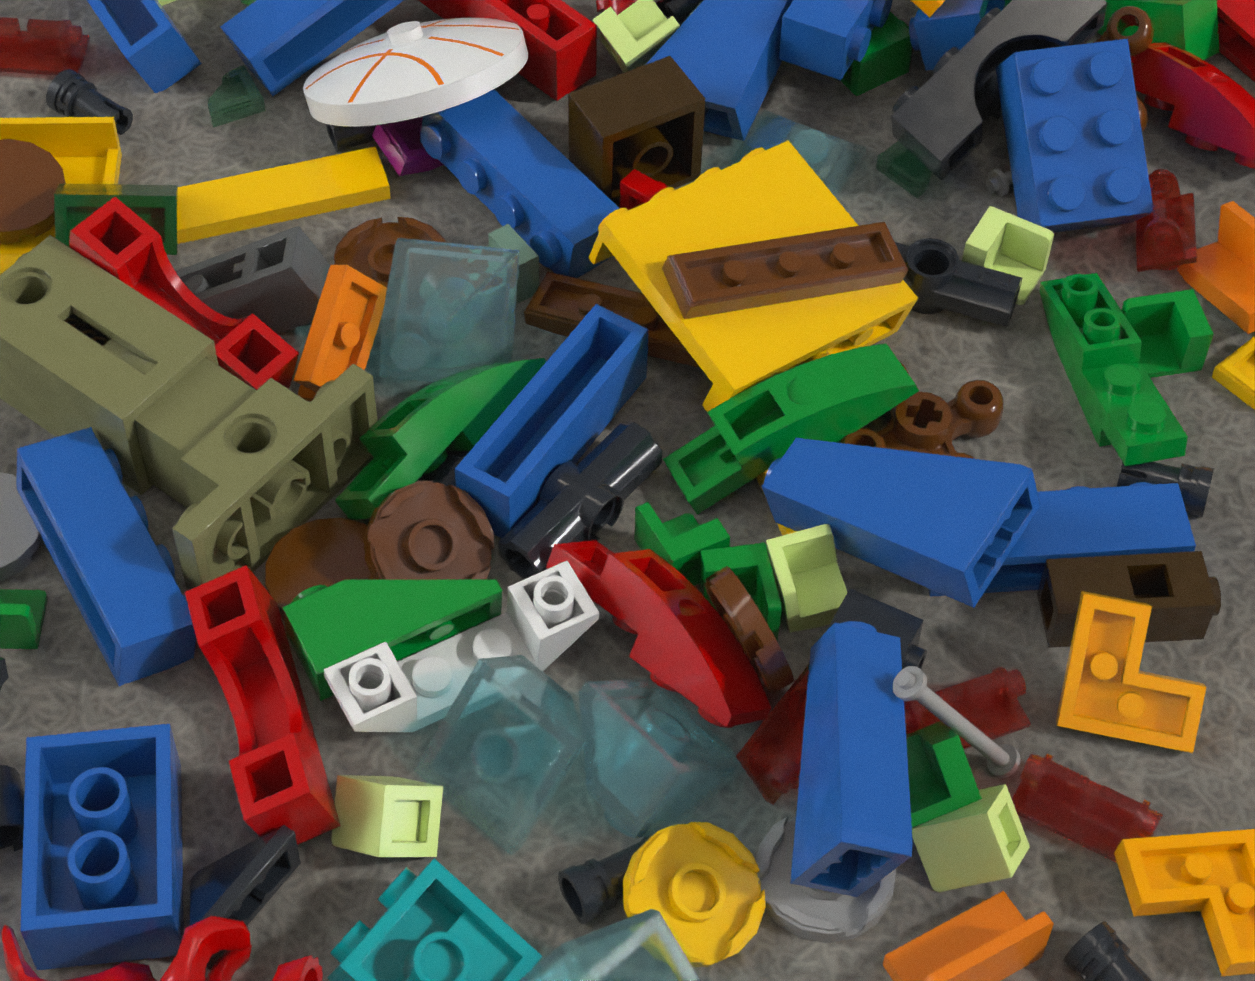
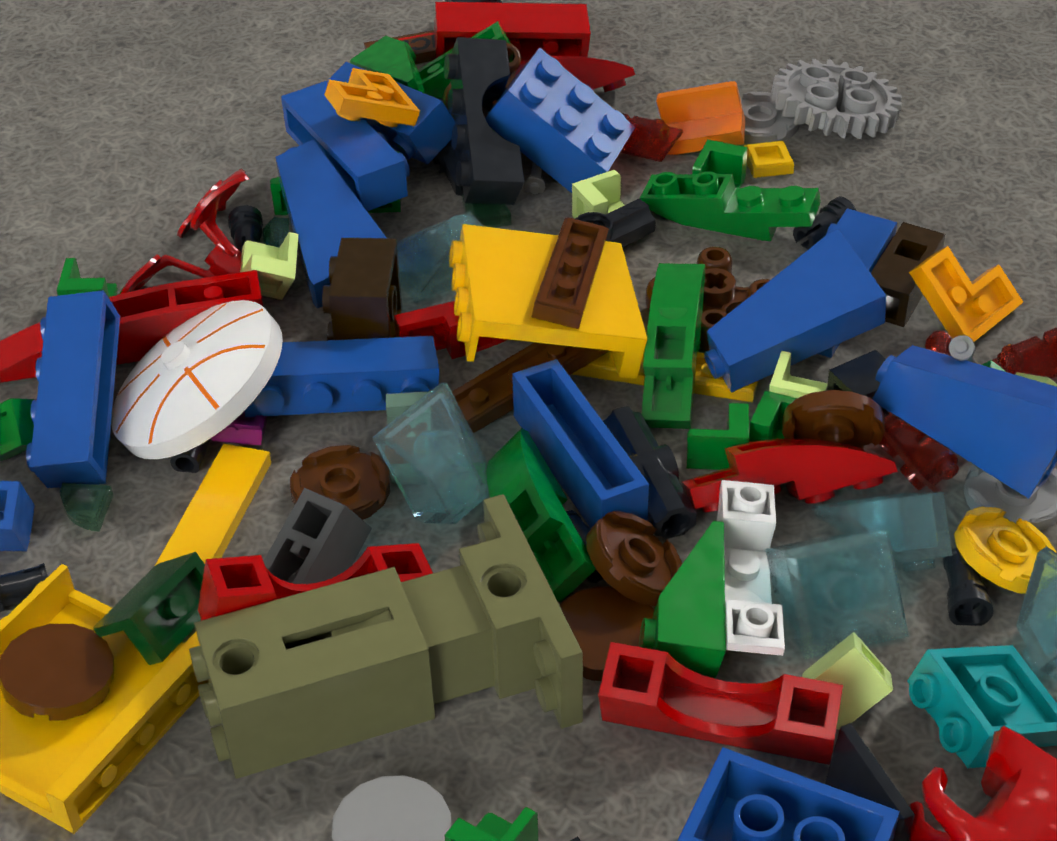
camera: 55 degrees left, 10 degrees down
blue brick [16,427,196,686] -> none
orange panel [293,265,390,402] -> none

